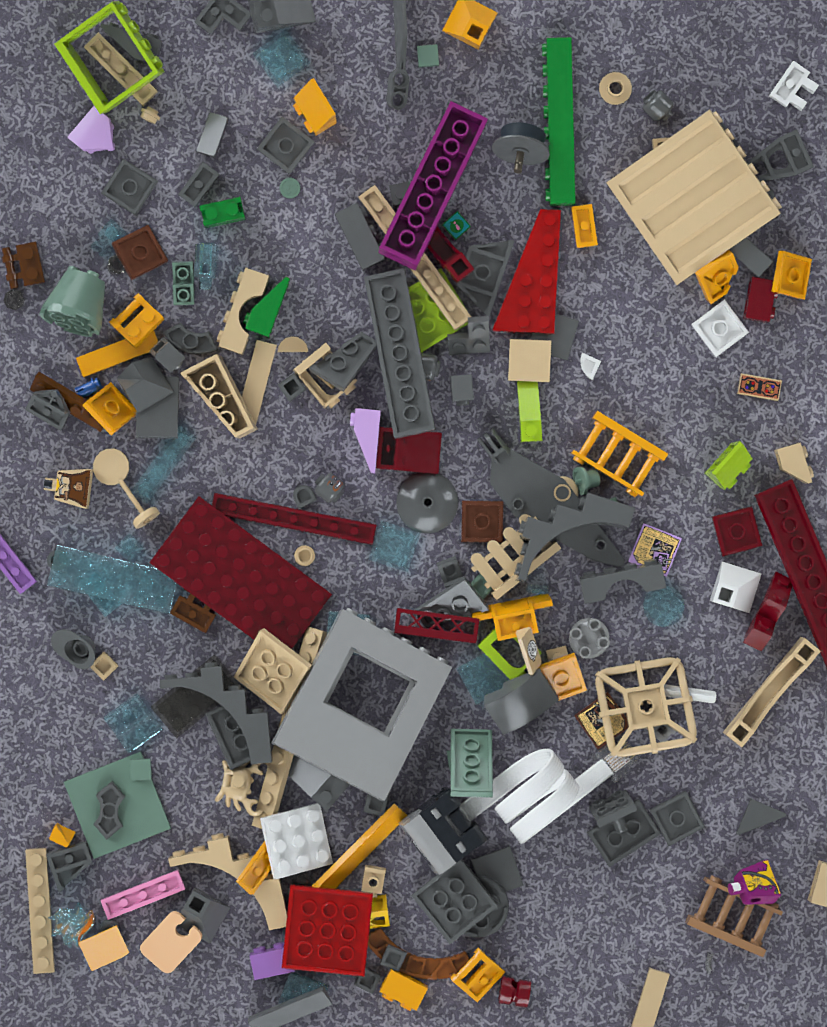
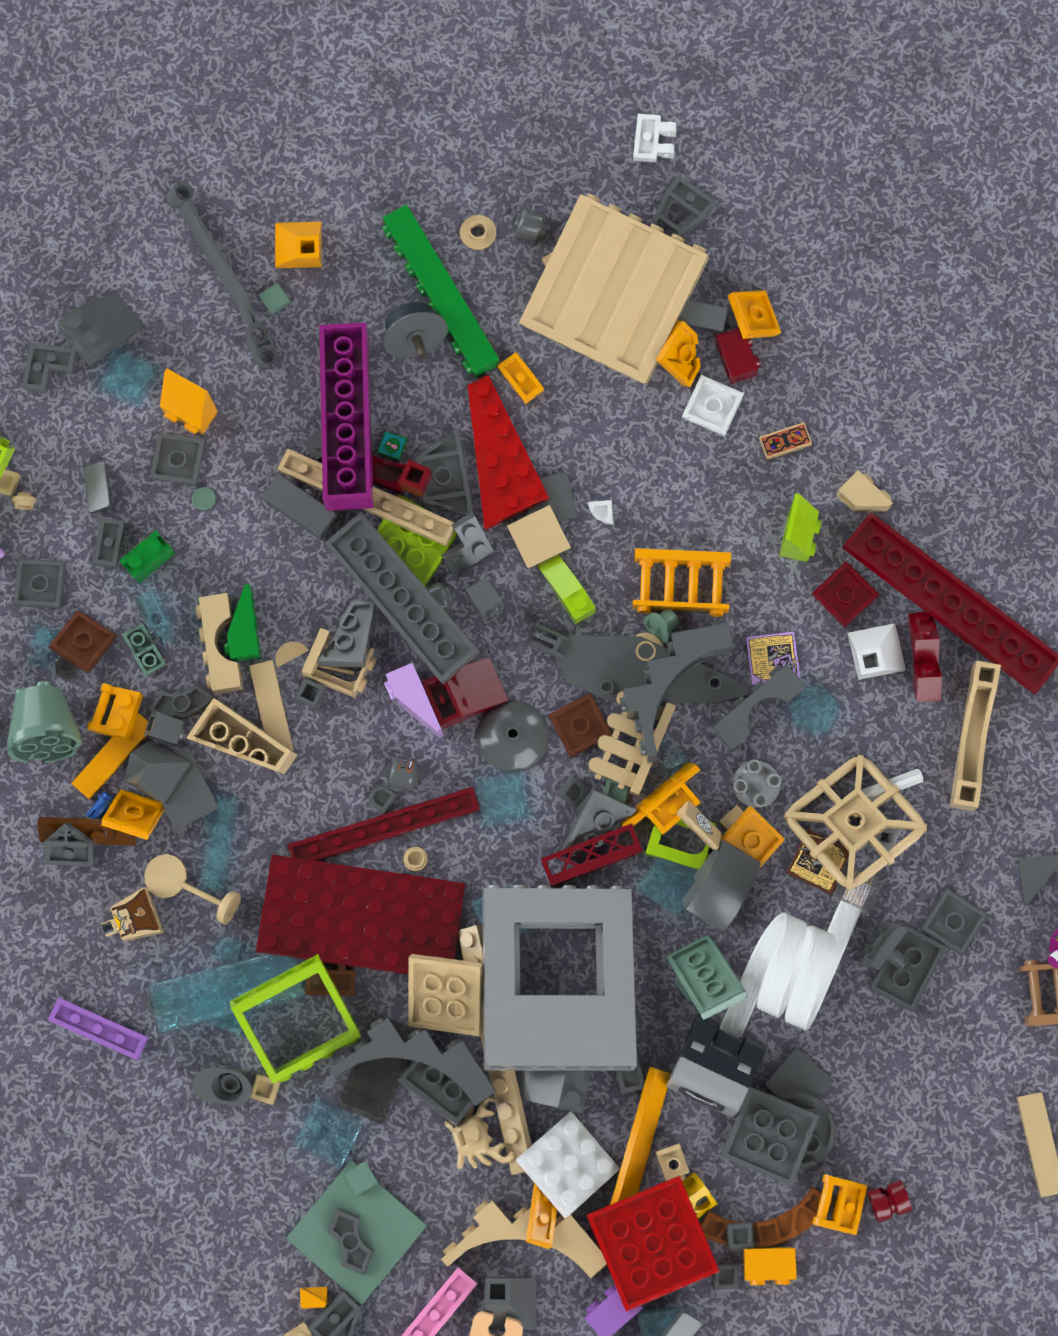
camera: 25 degrees left, 10 degrees down
none -> lime window [230,954,361,1084]

